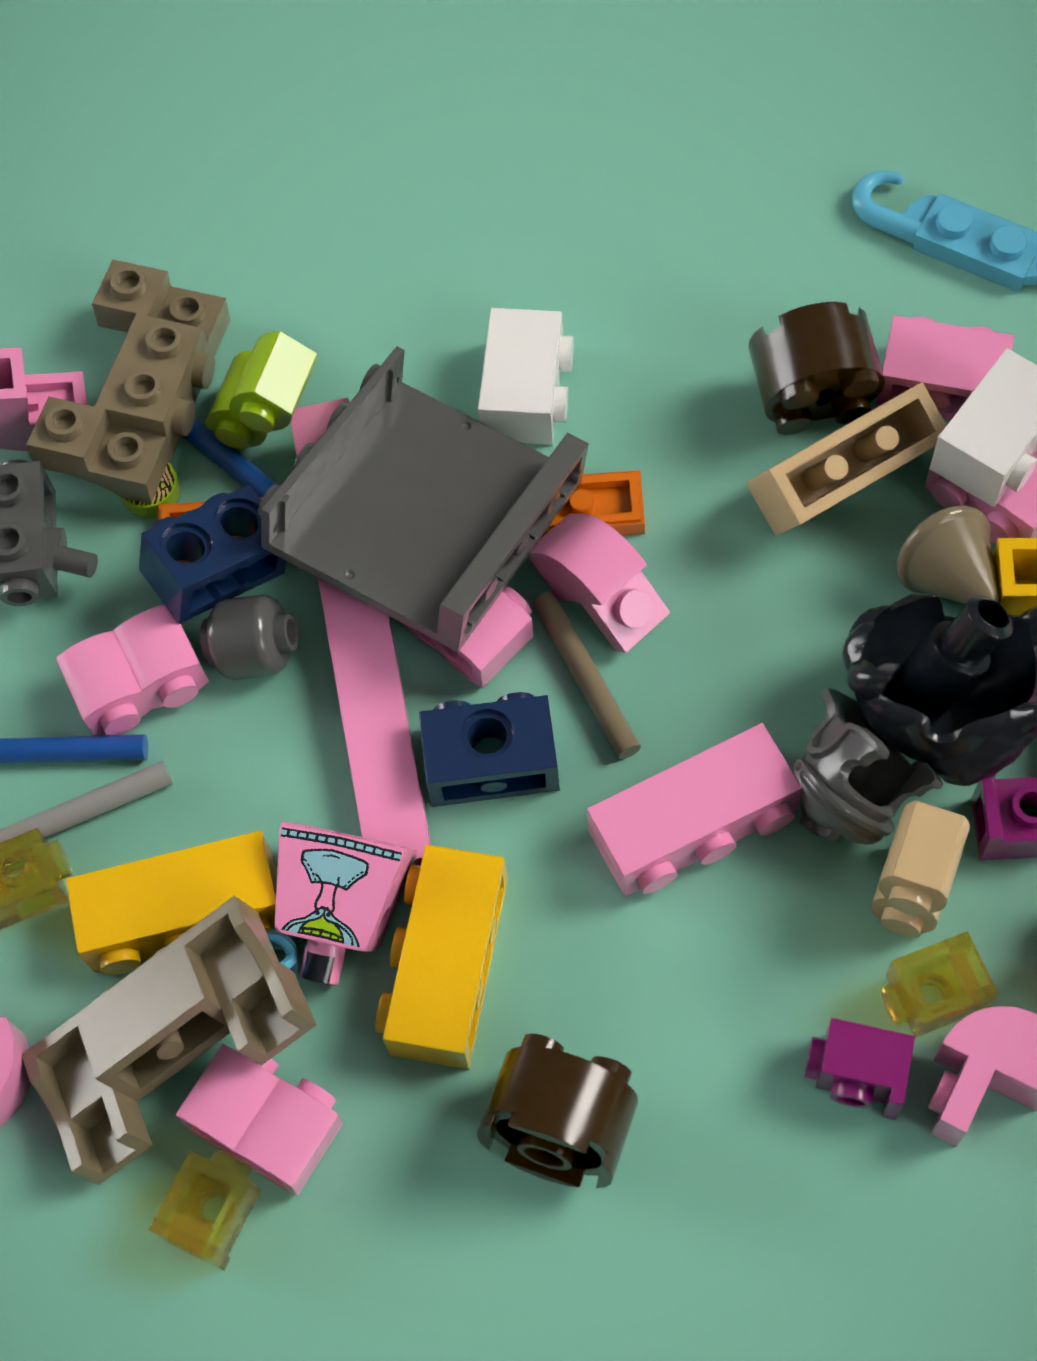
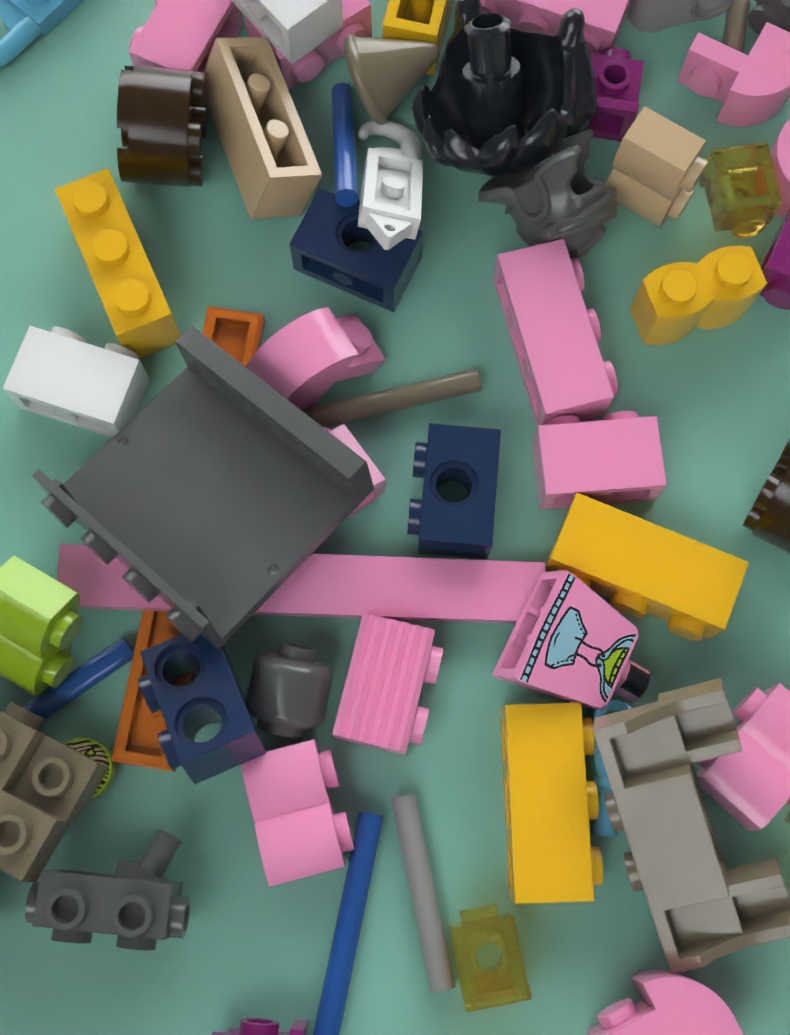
camera: 85 degrees left, 10 degrees up
none -> yellow arch [55,168,181,359]
none -> dark blue brick [289,187,423,313]
none -> blue bar [331,83,358,207]
none -> bright pink brick [332,613,444,756]
none -> white plate [357,120,423,250]
none -> bright pink brick [532,411,667,510]
none -> yellow brick [630,245,767,345]

